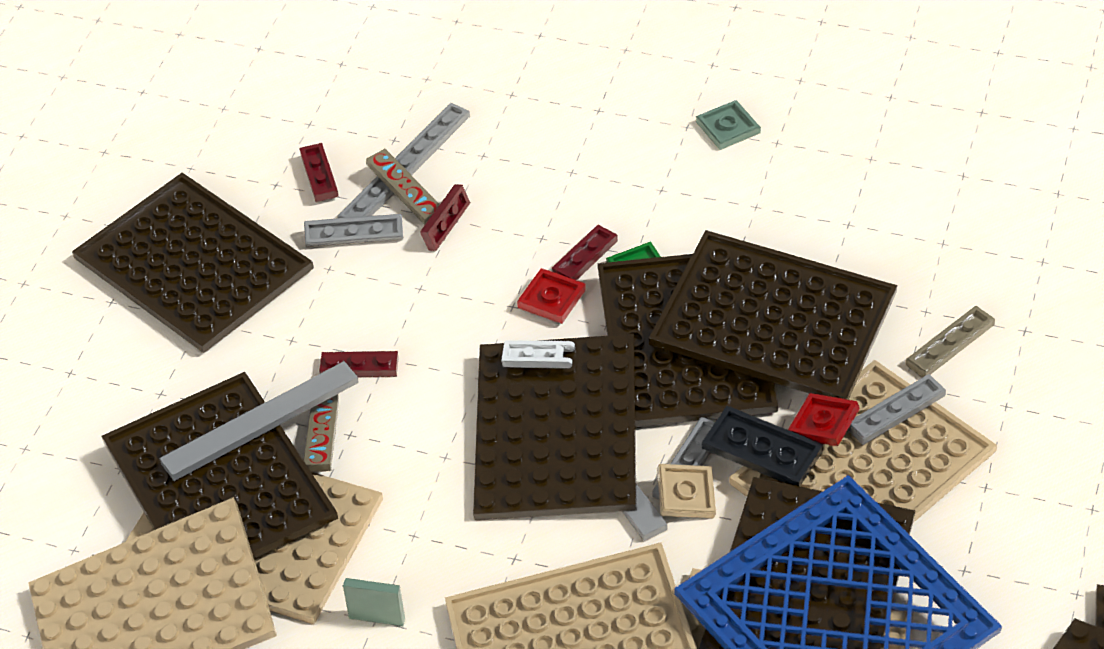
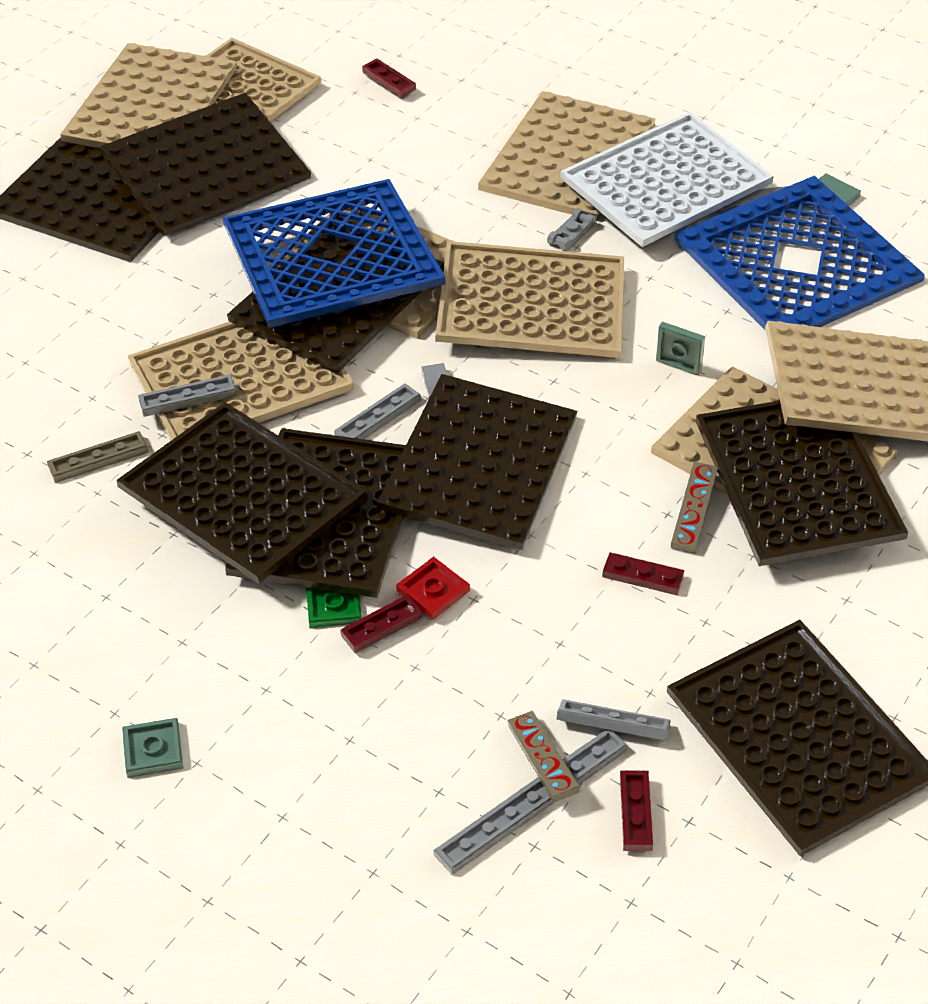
camera: 165 degrees left, 0 degrees up
light grey tile [160,361,359,481] -> none
dark red plate [420,184,470,251] -> none
white hinge [501,340,575,368] -> none
tan tile [657,464,716,518] -> none
black plate [702,406,823,486] -> none
red plate [788,393,860,447] -> none

